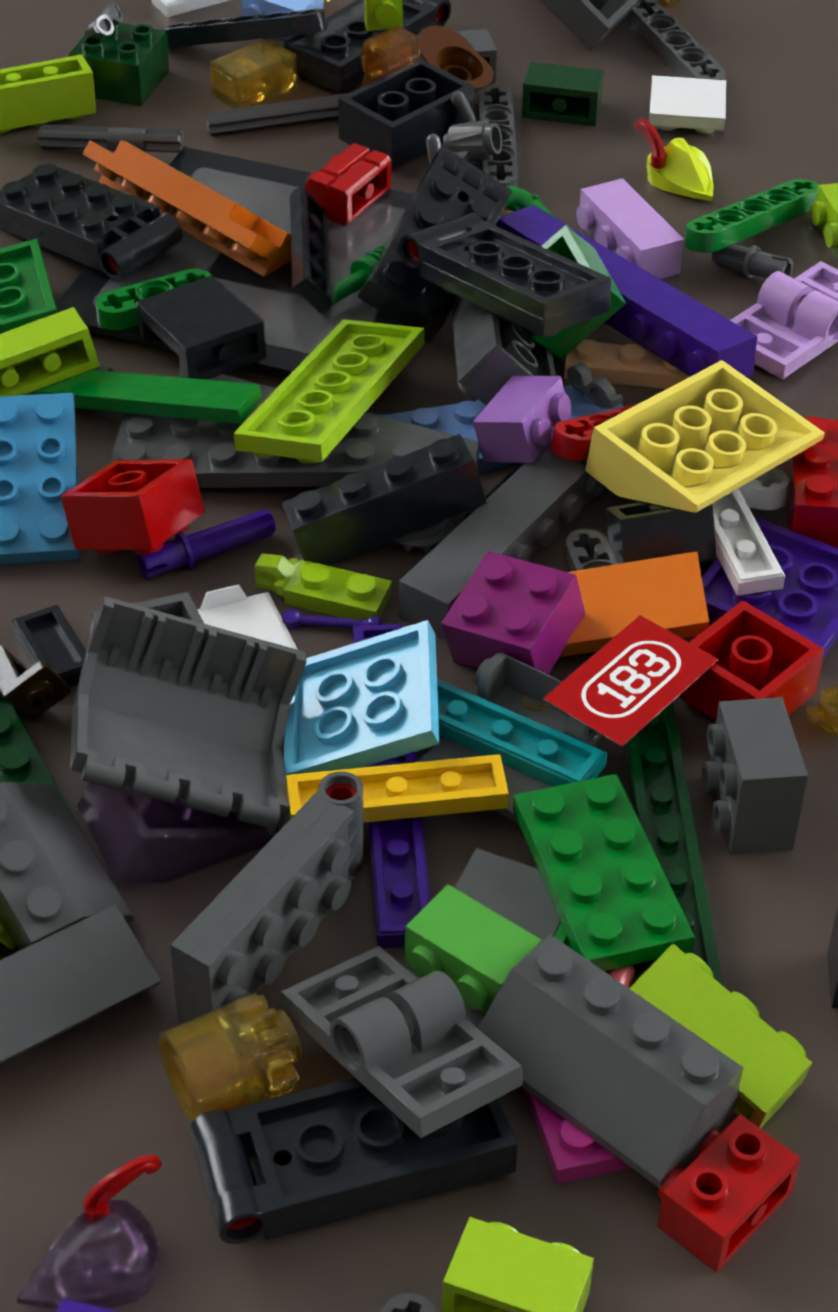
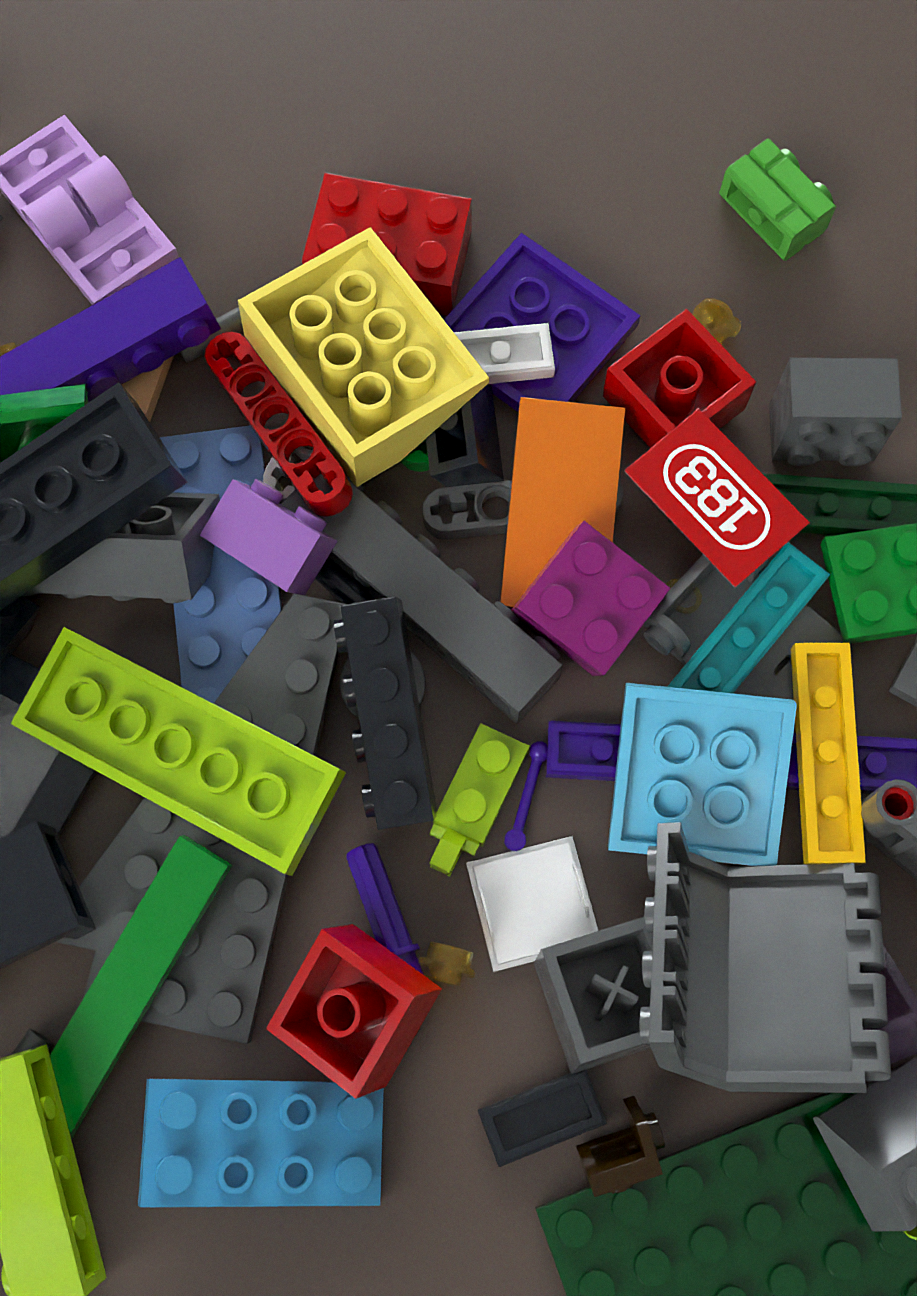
camera: 80 degrees left, 30 degrees up
dark grey piece [567,362,623,408] -> none
none -> clear yellow plate [418,942,475,986]

